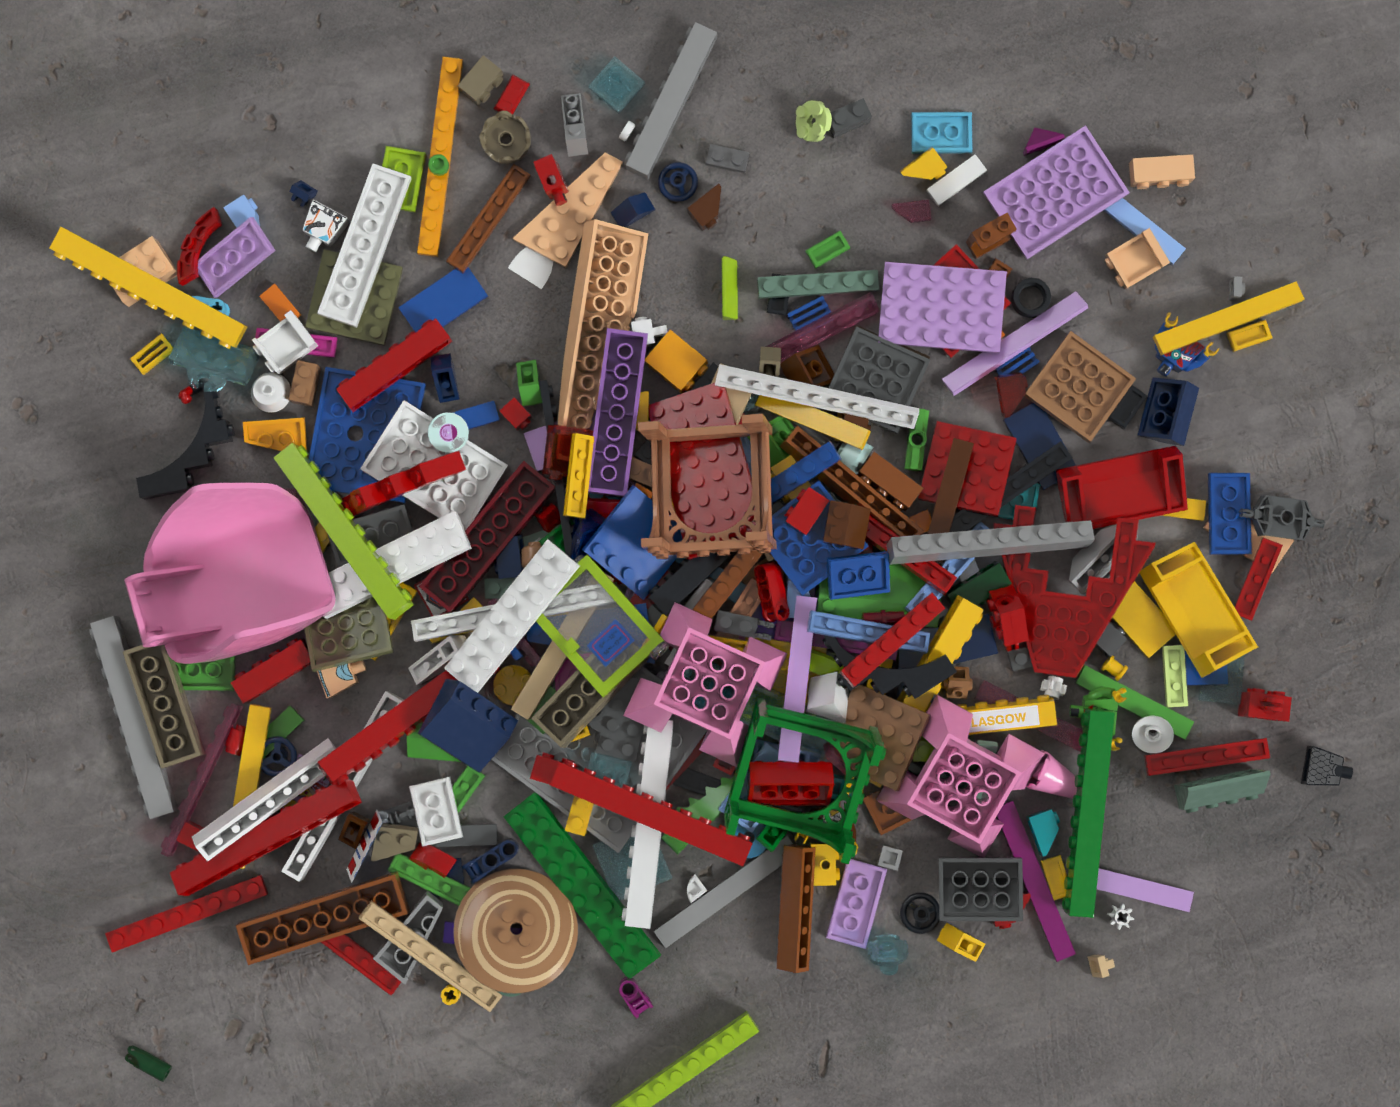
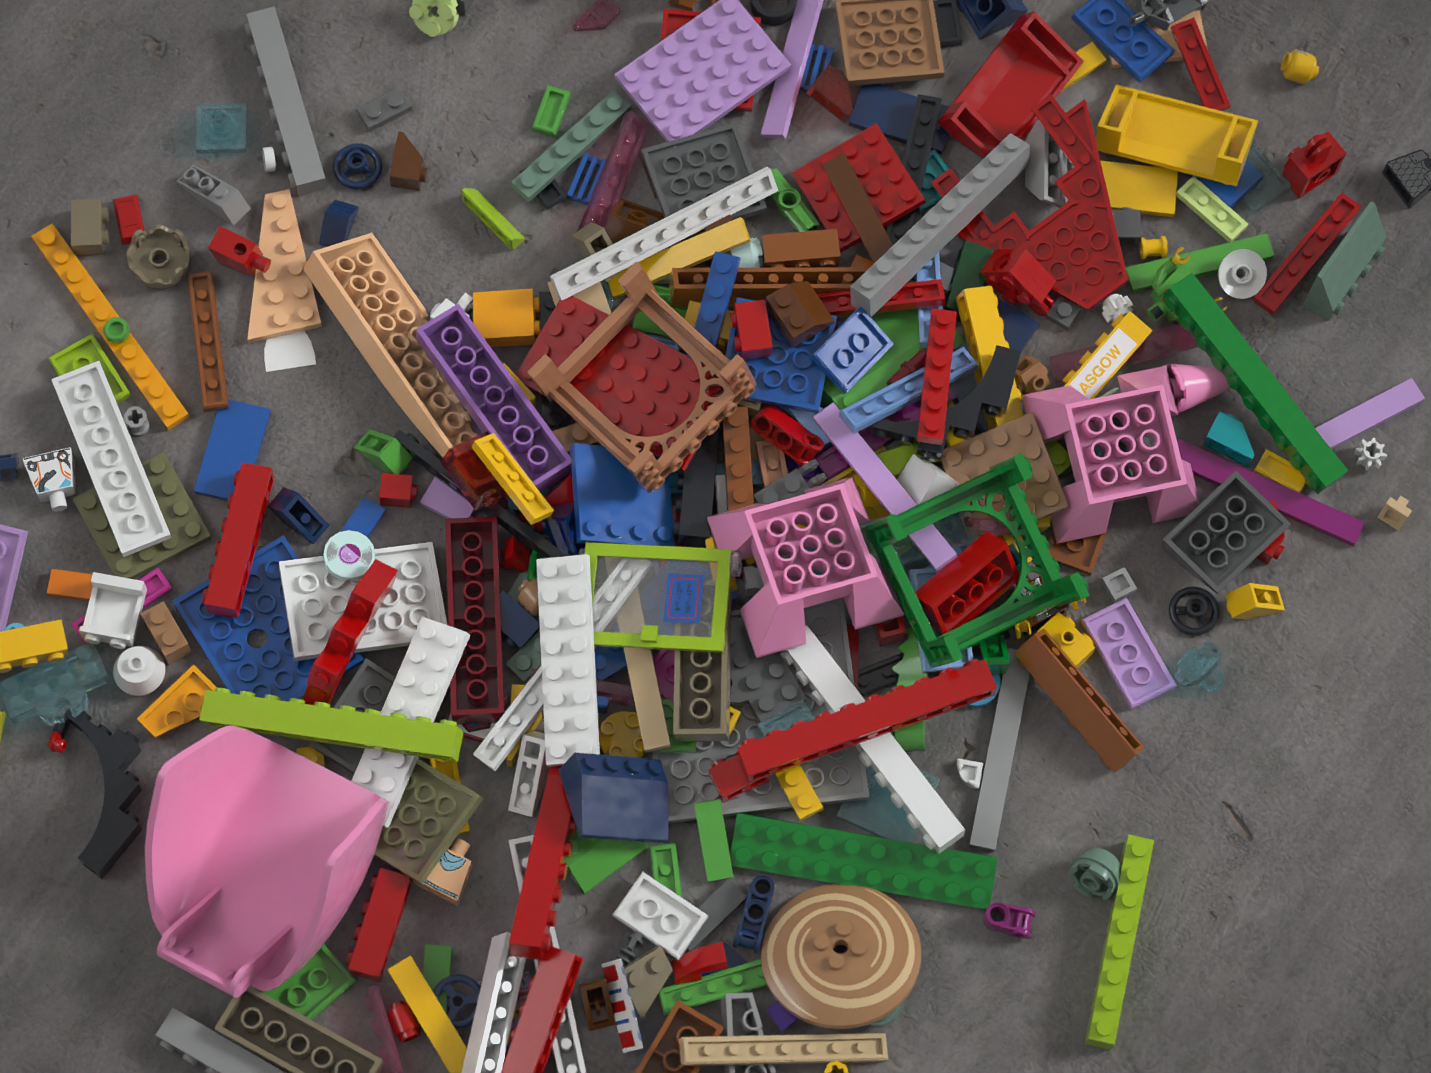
camera: 45 degrees left, 15 degrees down
none -> light grey bush [124,406,150,436]
none -> bright green tile [694,799,734,882]
none -> sand green cone [1068,847,1121,900]
none -> yellow head [1281,49,1319,85]

